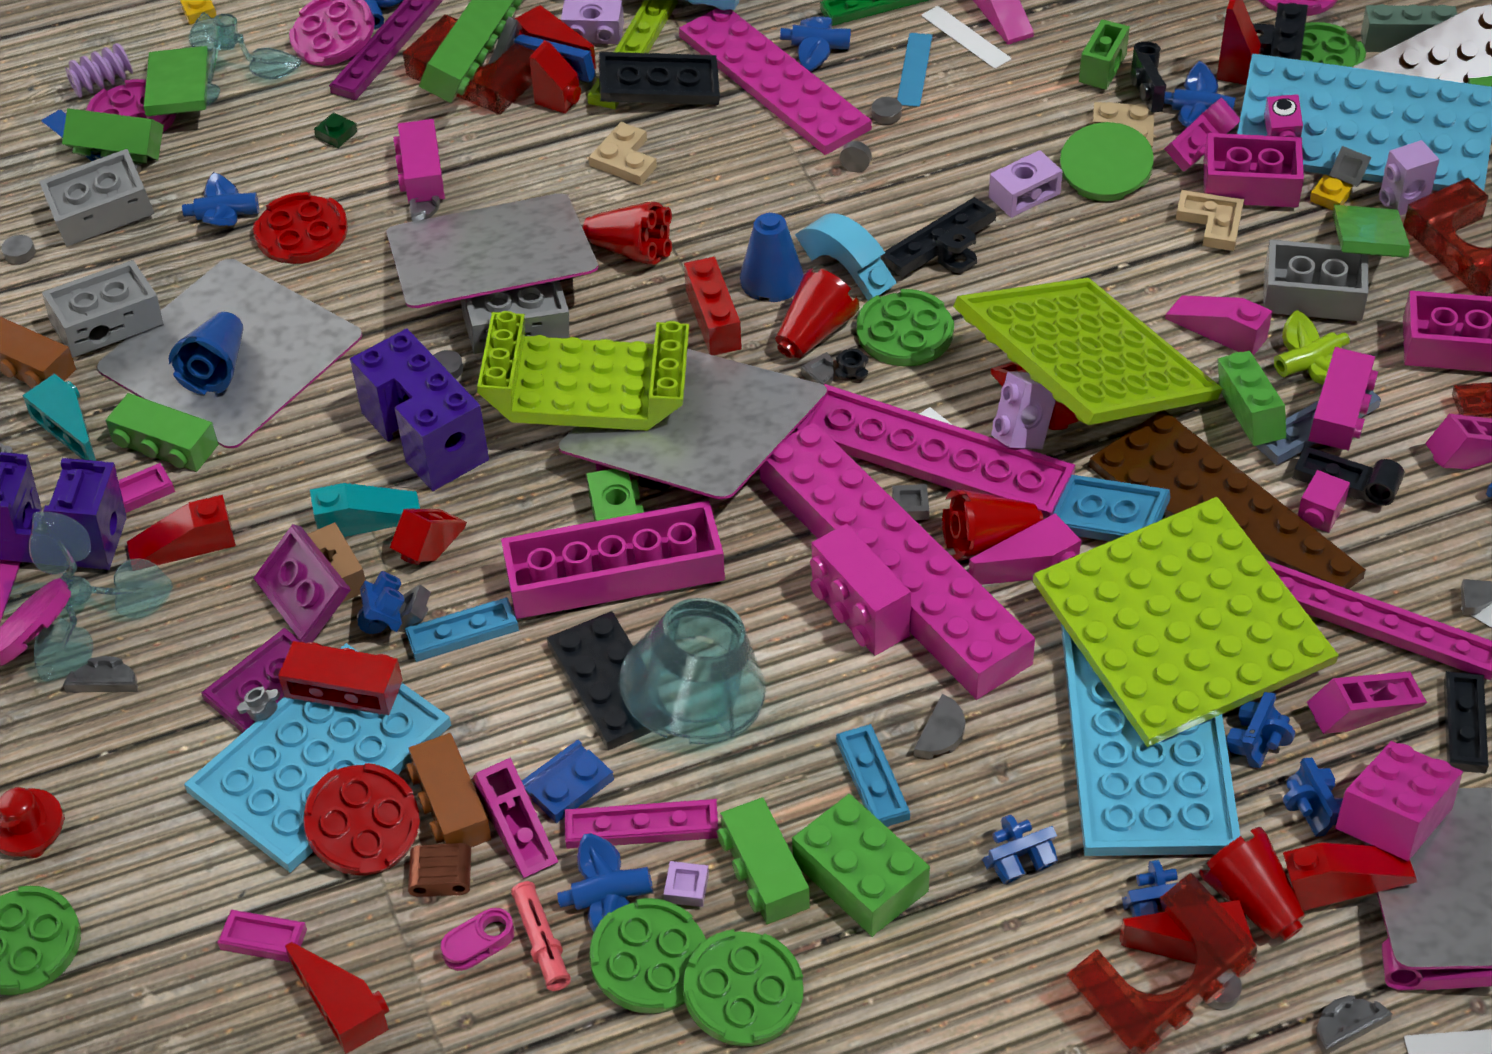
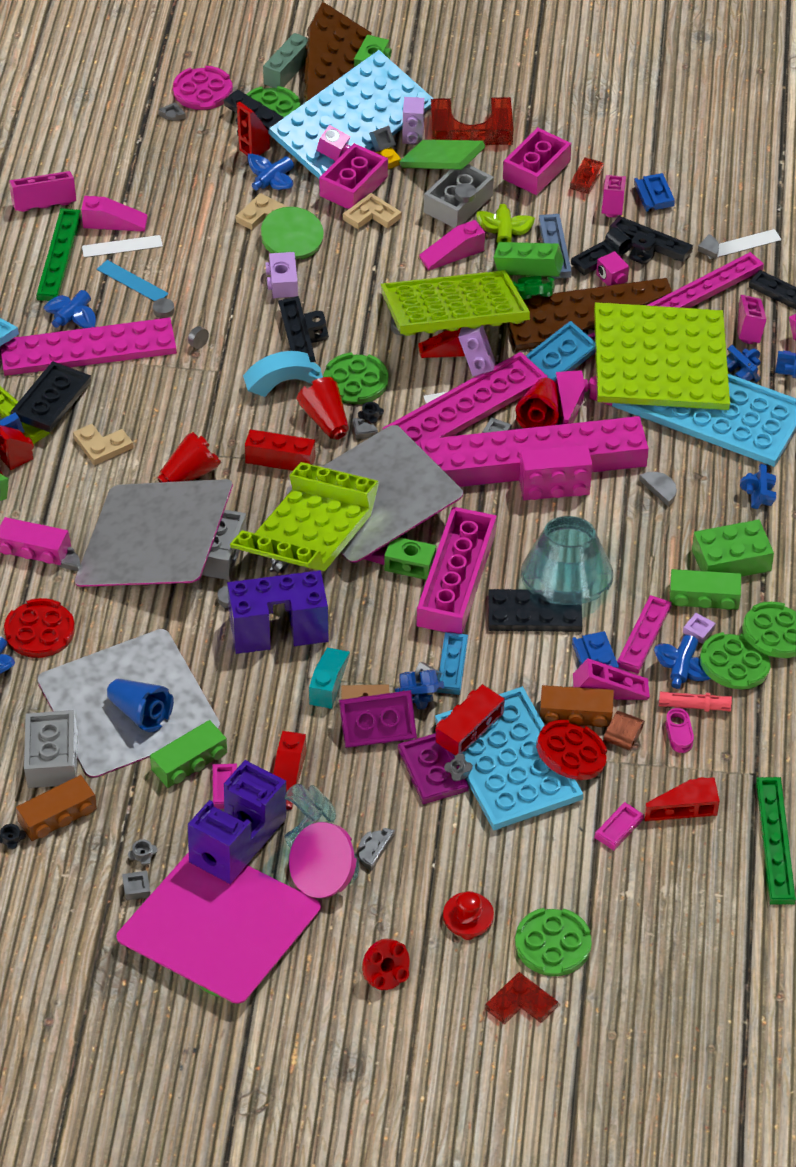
camera: 65 degrees left, 0 degrees up
teal slope [22,374,96,461] -> none
red slope [390,509,467,565] -> none
blue cone [740,213,803,302] -> none
dark azure tile [836,724,910,827] -> none
bright green brick [1079,19,1130,90] -> none
black plate [1130,41,1166,113] -> none
dark pink plate [1164,97,1240,172] -> none
dark pink brick [1308,347,1379,451] -> none
none -> flat silver tile [455,183,476,203]
none -> green plate [513,276,555,299]
none -> black plate [609,216,693,264]

